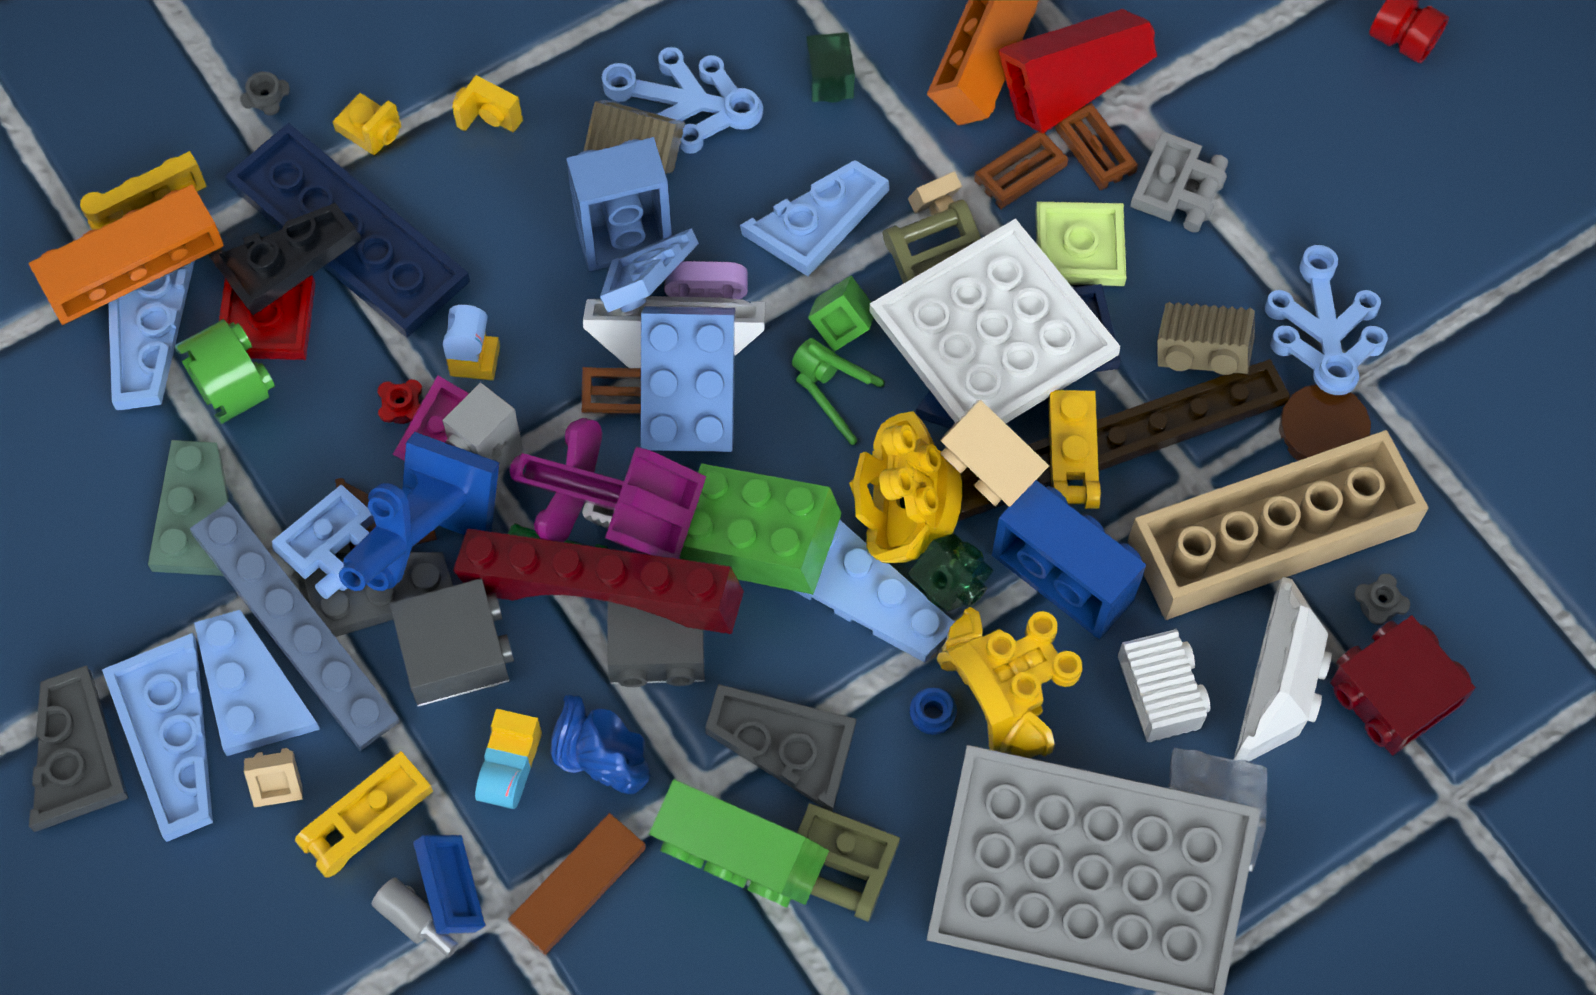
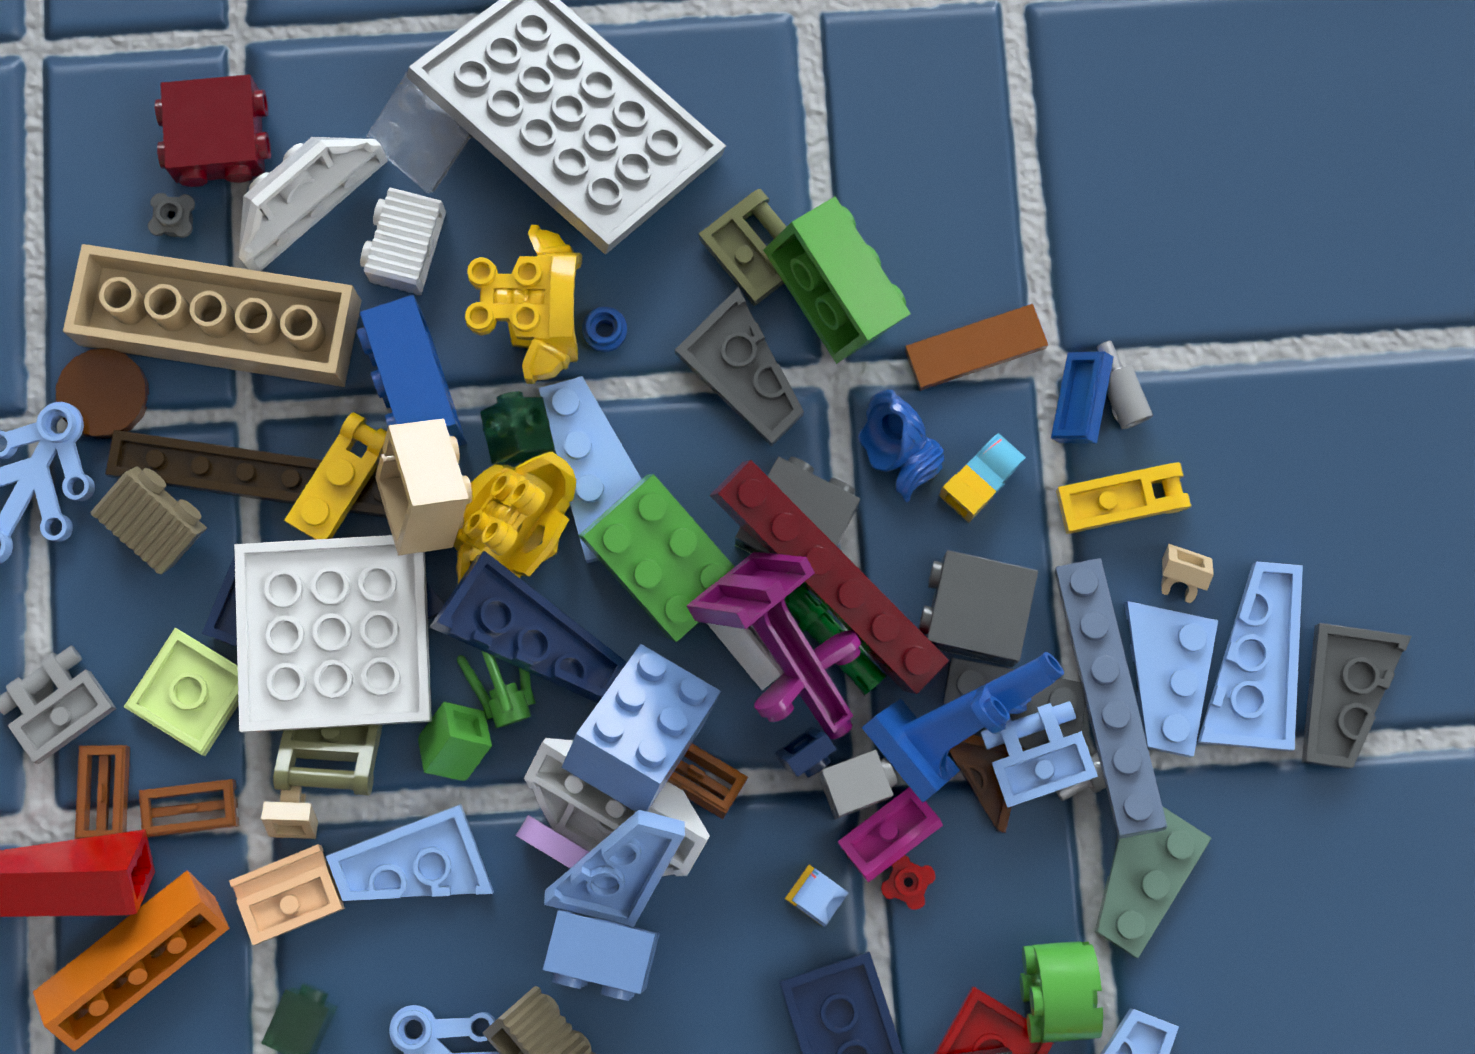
camera: 150 degrees left, 15 degrees up
none -> light nougat plate [229,844,345,945]
none -> dark blue wing [430,551,627,703]
none -> dark blue plate [774,727,837,777]

